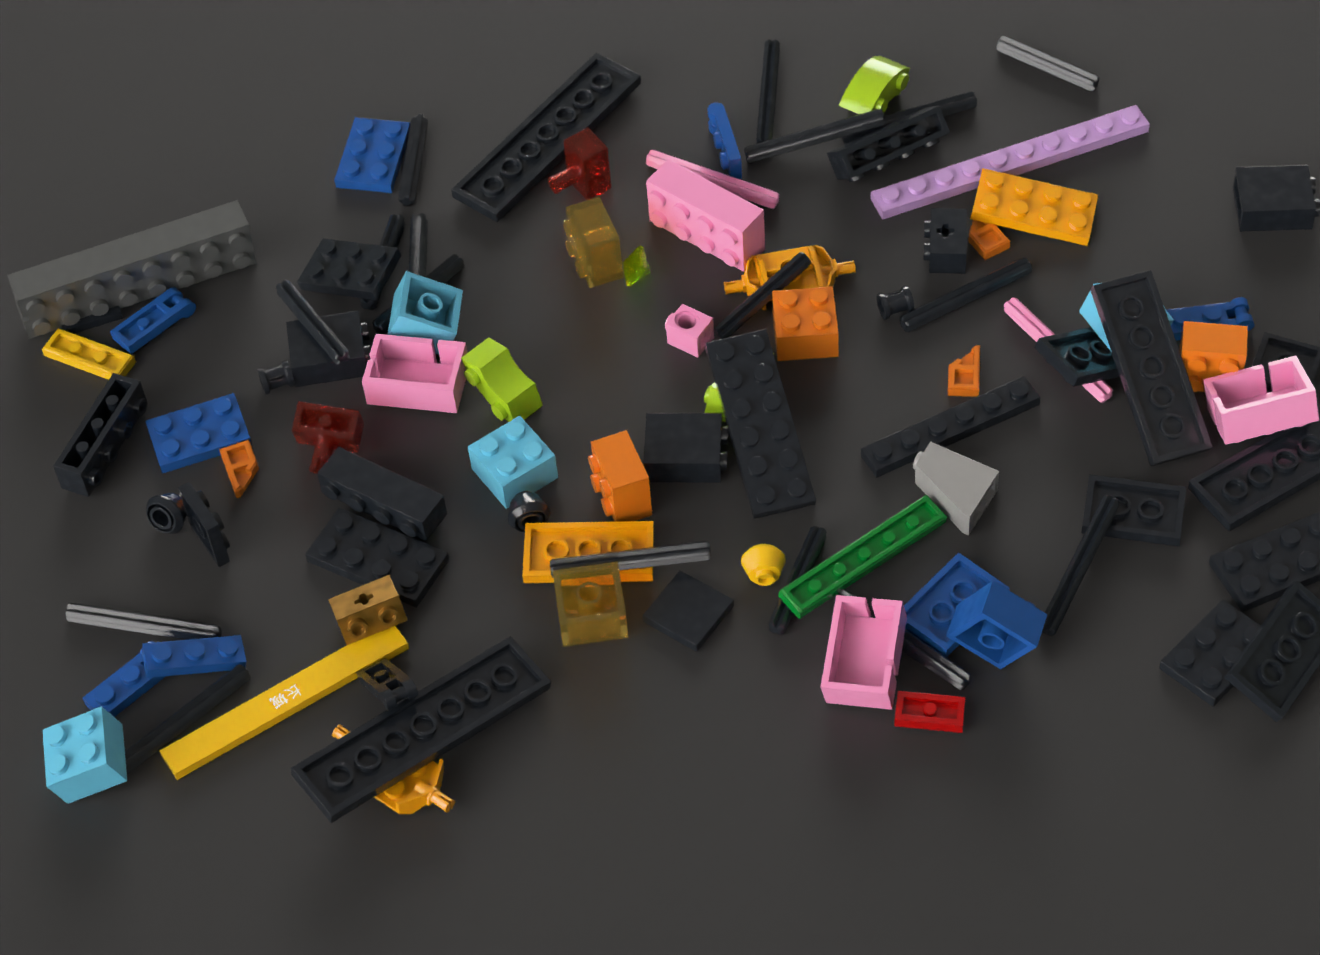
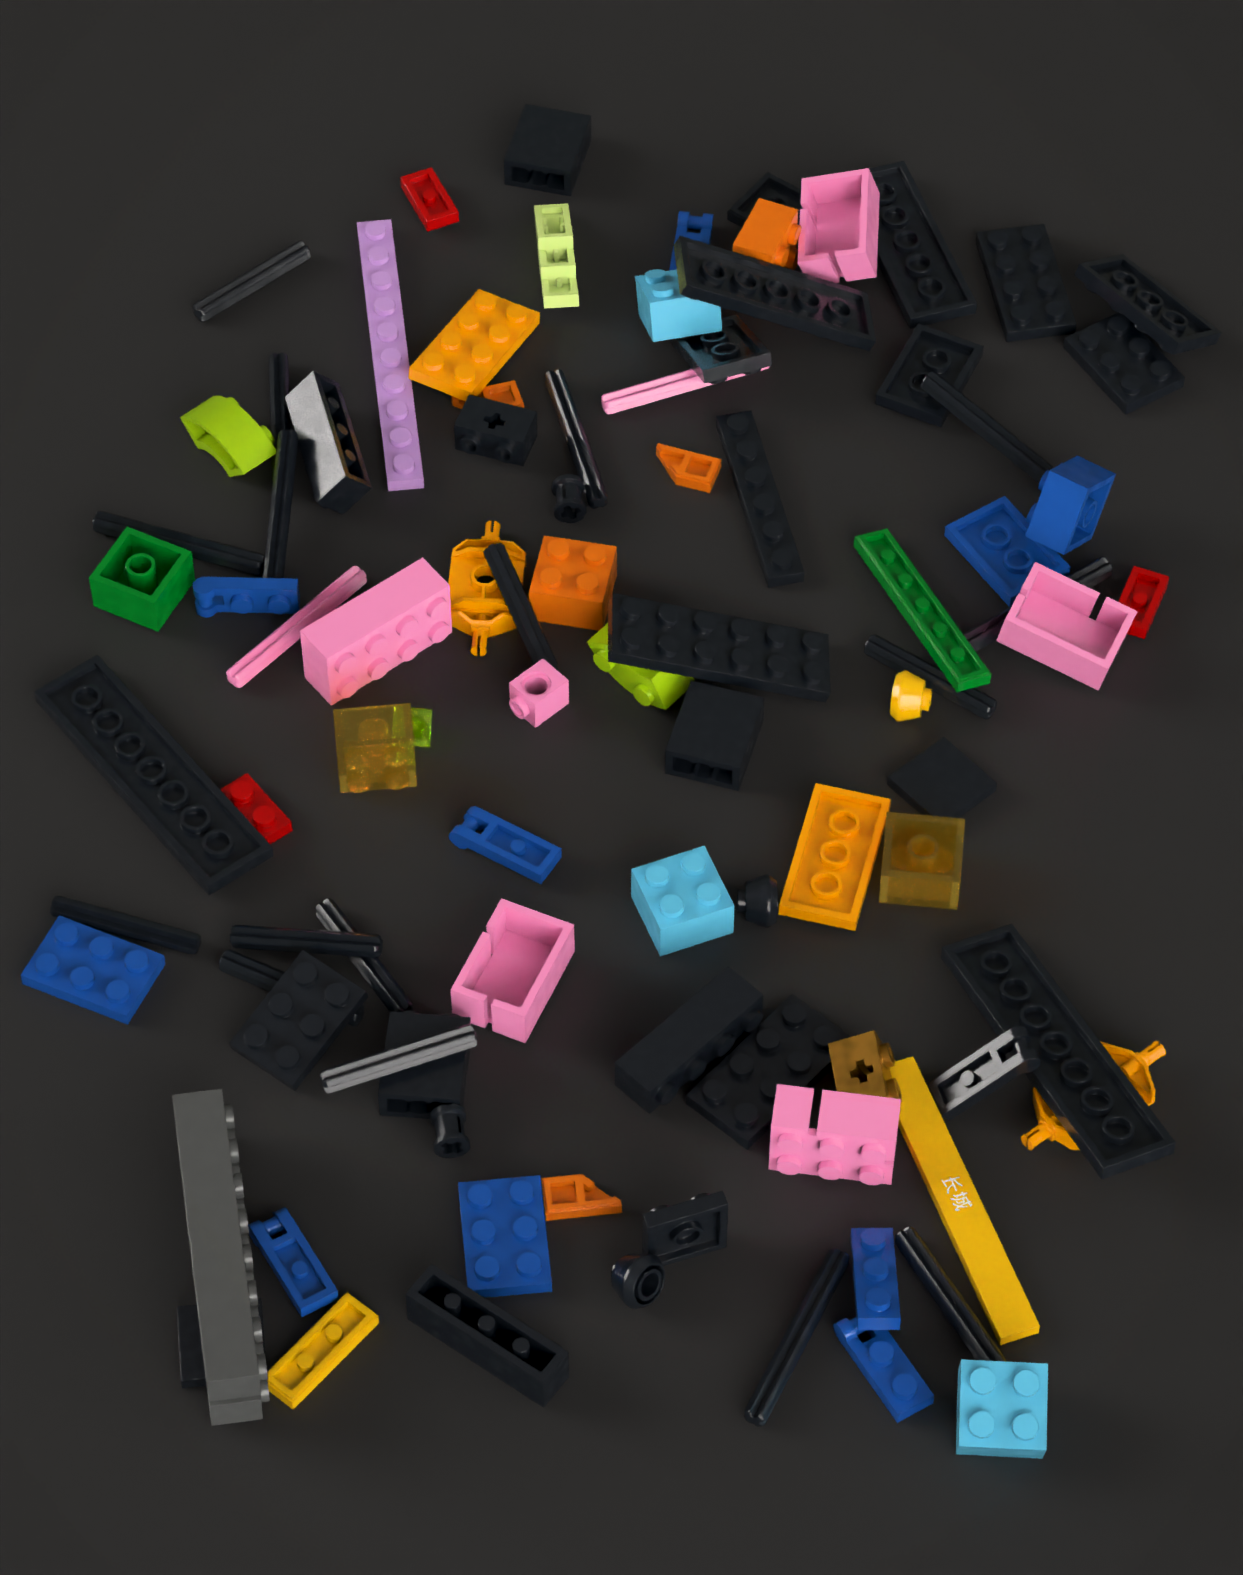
camera: 80 degrees left, 0 degrees up
clear red brick [292,401,364,474] -> none
medium azure brick [387,271,463,355] -> none
lime brick [461,337,543,422] -> none
clear red brick [548,127,612,201] -> none
black axle [550,541,711,578] -> none
orange brick [588,430,652,522] -> none
light grey slope [913,442,999,536] -> none
none -> green brick [89,527,195,632]
none -> red plate [220,773,293,844]
none -> red plate [400,167,459,232]
none -> blue plate [449,806,562,884]
none -> yellowish green slope [534,203,579,309]
none -> bright pink piece [768,1084,901,1185]

